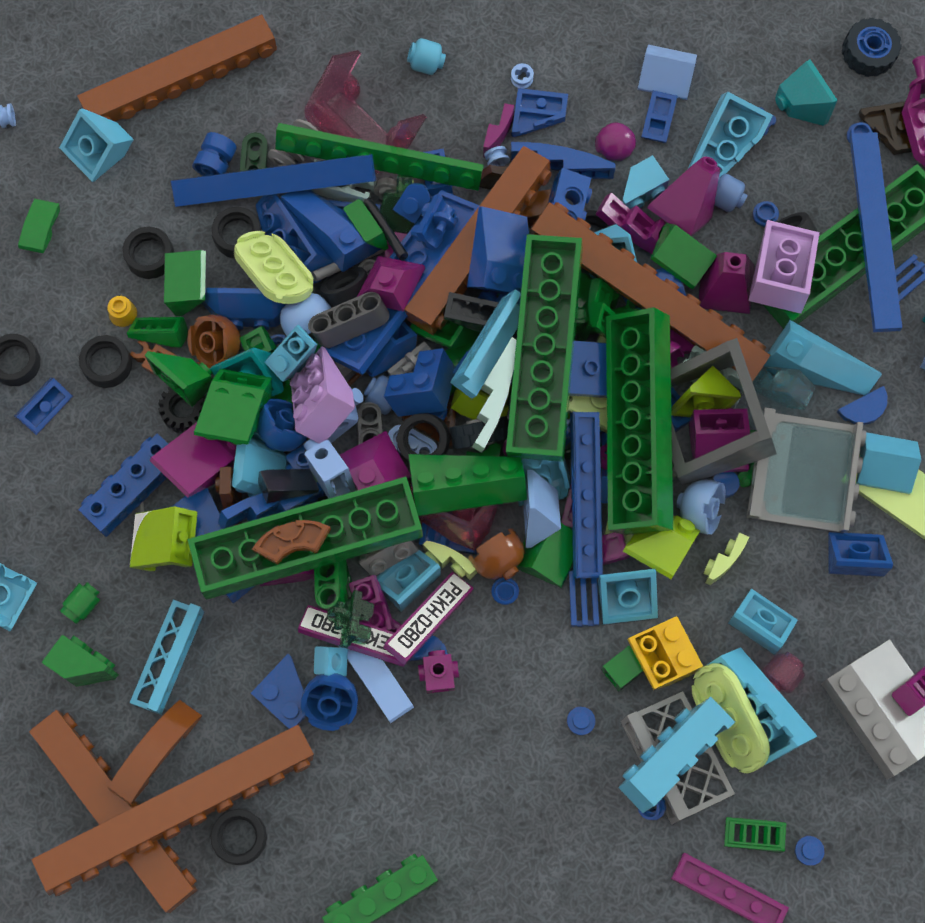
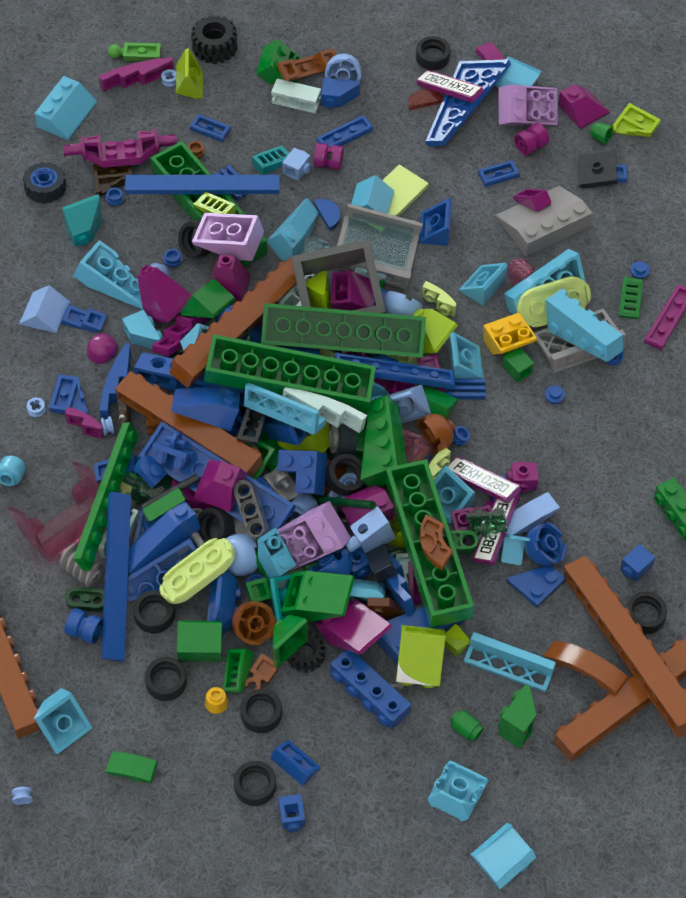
camera: 90 degrees left, 15 degrees down
none -> lime slope [193,192,236,214]
none -> dark green bar [315,496,376,510]
none -> lime slope [444,624,470,657]
none -> blue brick [620,544,655,582]

